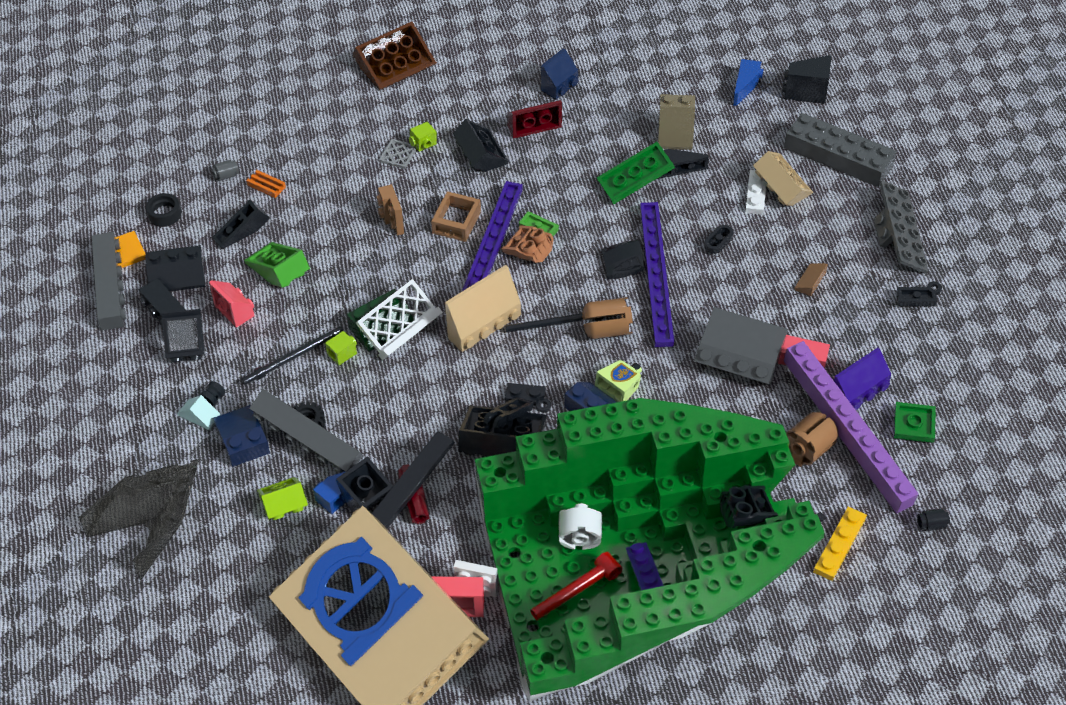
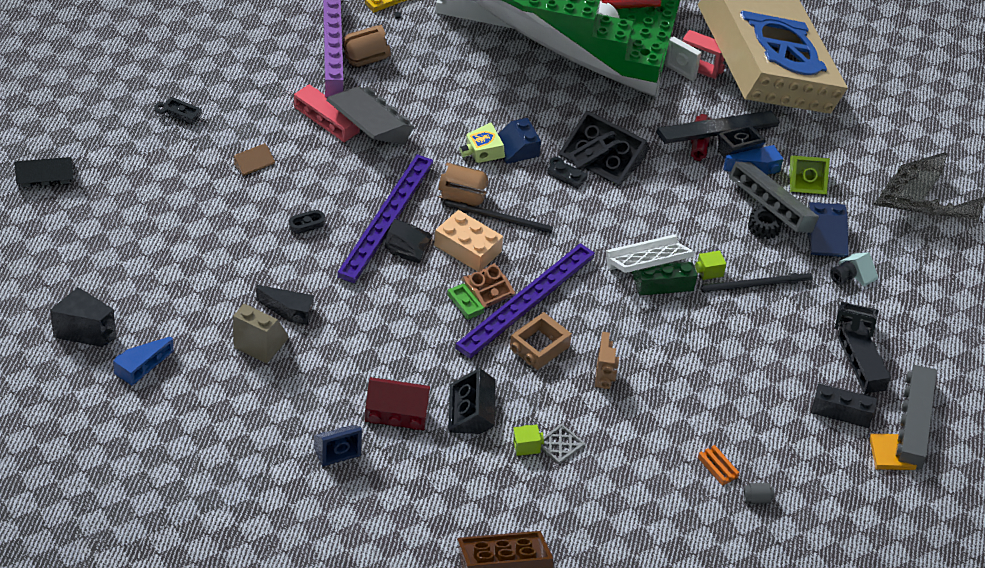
camera: 160 degrees left, 5 degrees down
black tyre [146,193,182,227] -> none
coral slope [209,280,254,328] -> none
black slope [212,199,270,249] -> none
bright green slope [244,242,310,287] -> none
tan slope [445,265,521,352] -> none
green plate [597,142,675,204] -> none
white plate [745,170,766,215] -> none
tan slope [753,151,813,206] -> none
dark grey brick [784,113,897,187] -> none
dark purple slope [834,347,891,410] -> none
dark grey bracket [874,180,929,274] -> none
green plate [894,402,936,443] -> none
none -> black slope [14,157,74,187]
none -> light nougat brick [434,210,503,272]

